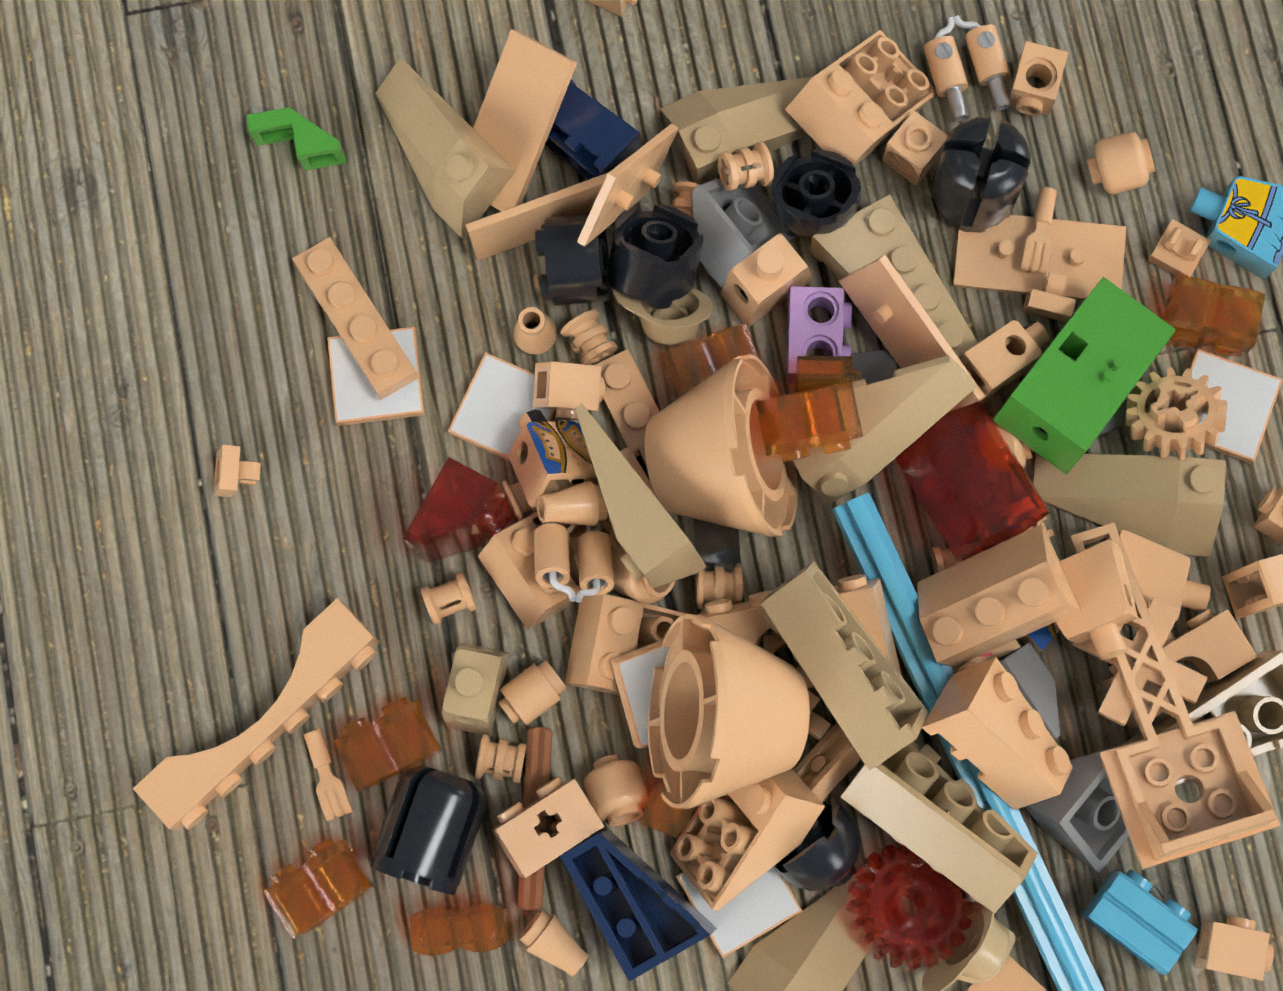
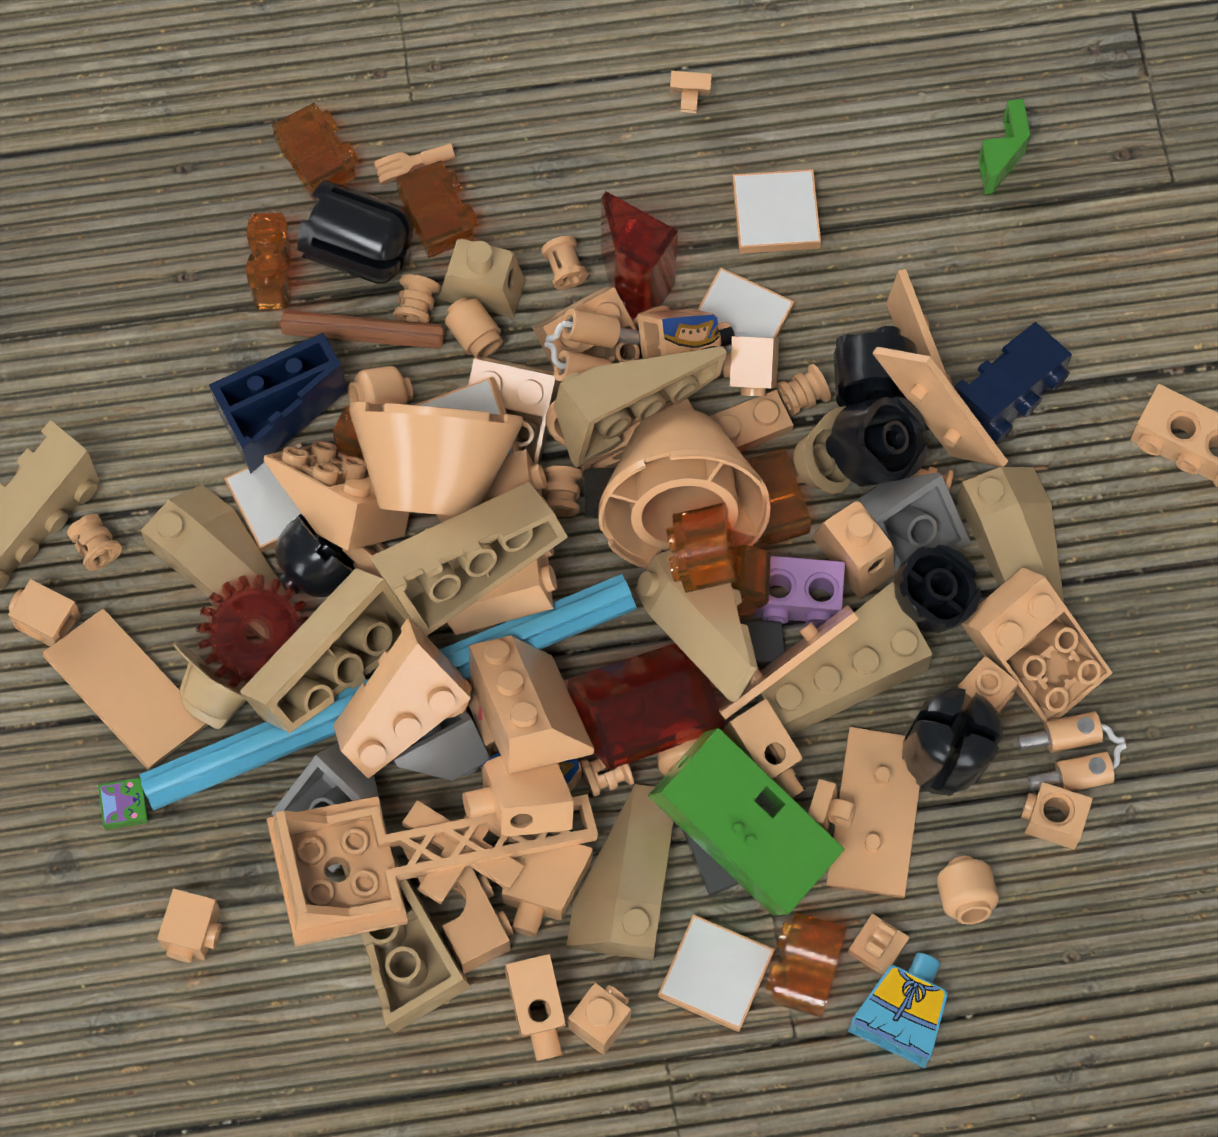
camera: 85 degrees right, 10 degrees down
light nougat arch [133,598,380,830] -> none
light nougat plate [292,237,419,400] -> none
tan wedge [375,59,516,238] -> none
light nougat piece [473,29,578,212] -> none
light nougat brick [491,776,605,878] -> none
light nougat cone [513,307,557,354] -> none
light nougat cone [518,910,589,977] -> none
light nougat cone [537,481,608,526] -> none
light nougat bush [718,142,774,192] -> none
light nougat piece [1020,187,1057,275] -> none
medium azure brick [1081,869,1198,975] -> none
light nougat gear [1126,367,1228,460] -> none

